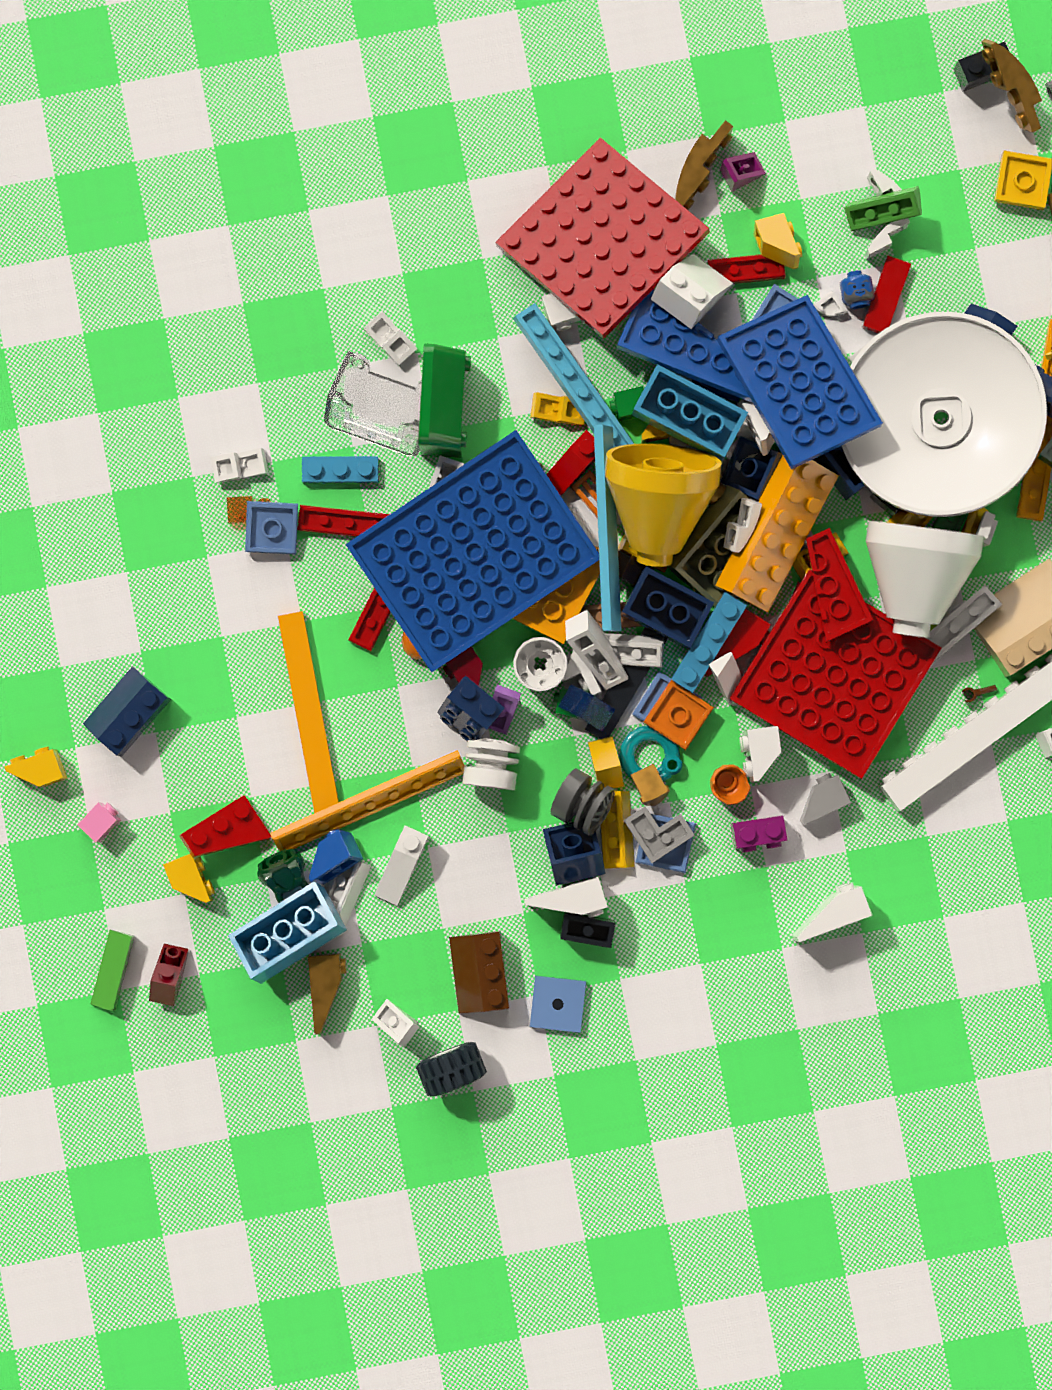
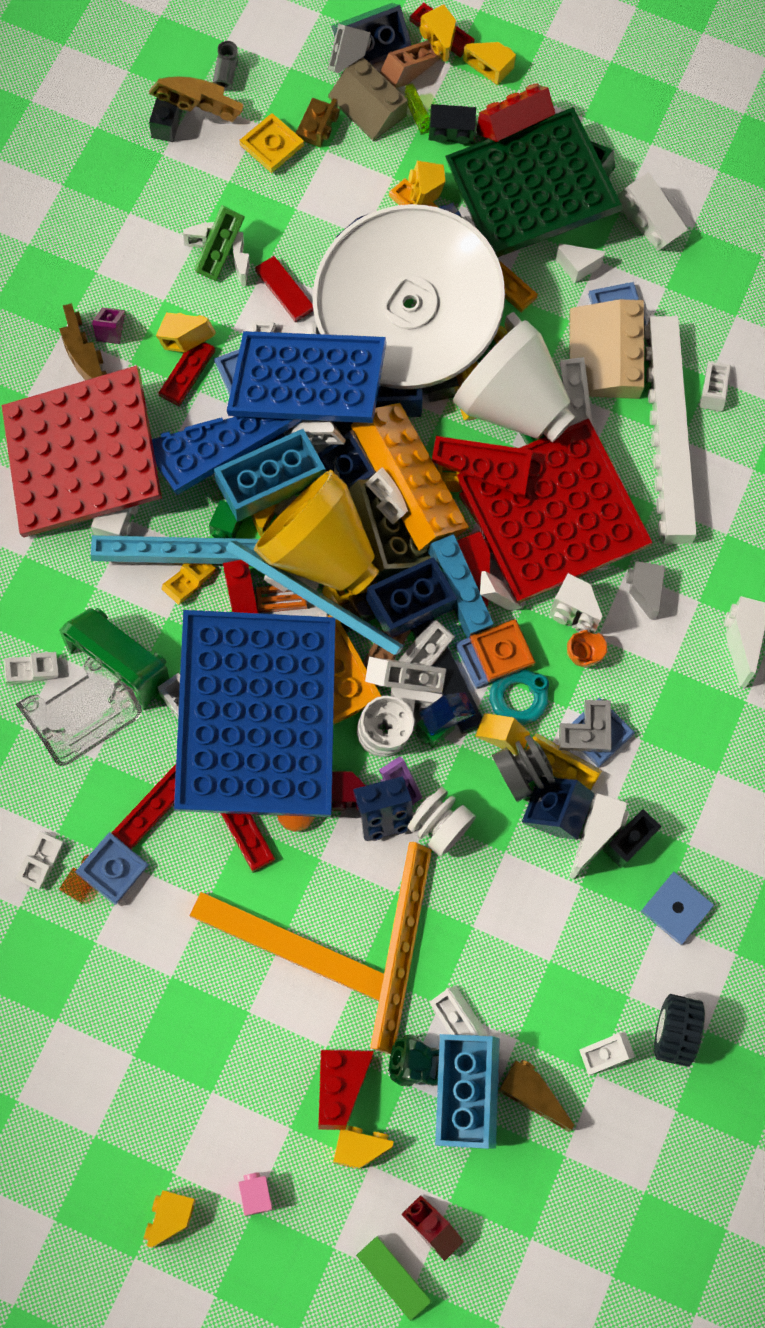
camera: 60 degrees left, 15 degrees down
dark blue slope [83,666,171,757] -> none
dark azure plate [302,456,378,483] -> none
blue slope [309,829,363,885] -> none
white slope [374,825,429,906] -> none
reddish brown slope [449,930,509,1014] -> none
pearl gold tile [631,764,670,806] -> none
white slope [651,254,733,329] -> none
magenta brick [730,815,787,853] -> none
blue head [840,270,875,309] -> none
reddish brown hand [962,685,997,703] -> none

